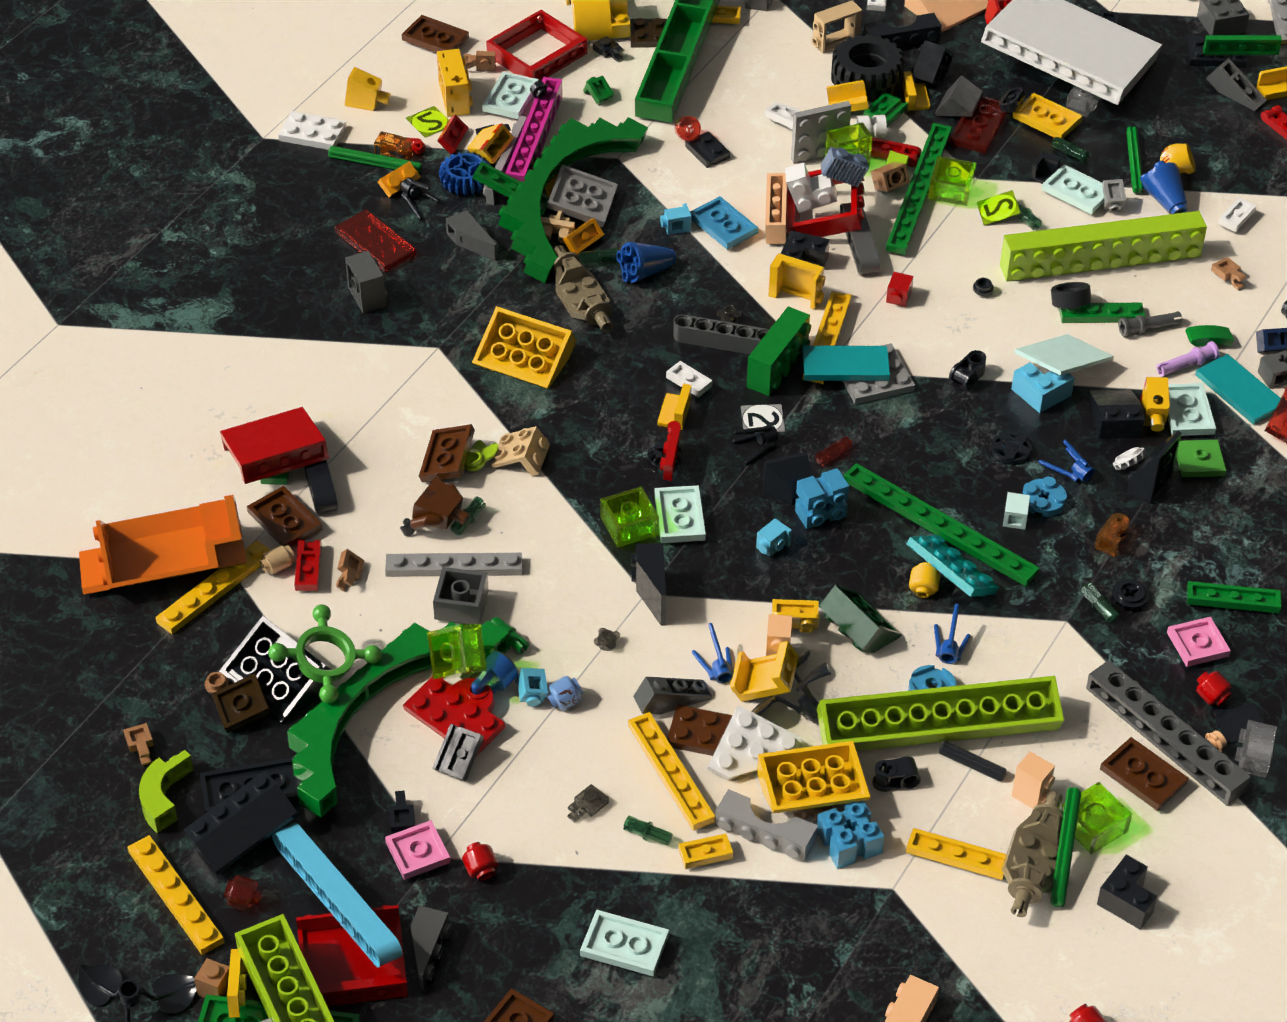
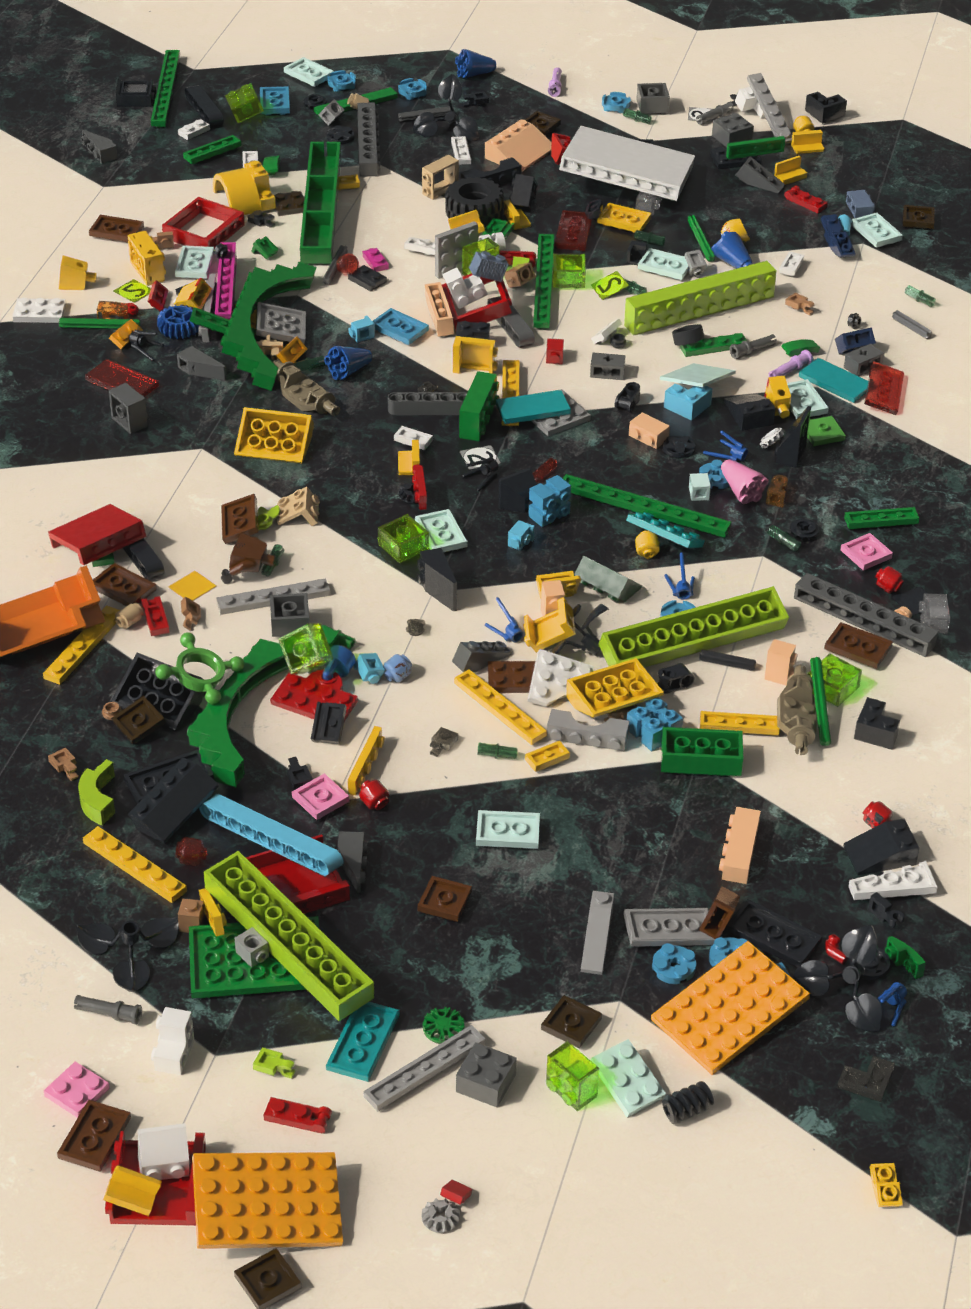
camera: 15 degrees left, 5 degrees down
flat silver slope [935,75,983,117] -> none
none -> yellow sticker [168,571,216,601]
none -> dark grey axle [323,245,348,284]
none -> yellow plate [348,726,385,796]
none -> dark pink plate [362,248,389,272]
none -> dark grey brick [590,352,626,380]
none -> white plate [591,318,623,344]
none -> light nougat brick [629,412,670,449]
none -> green brick [661,727,743,776]
none -> bright pink cone [721,459,769,504]

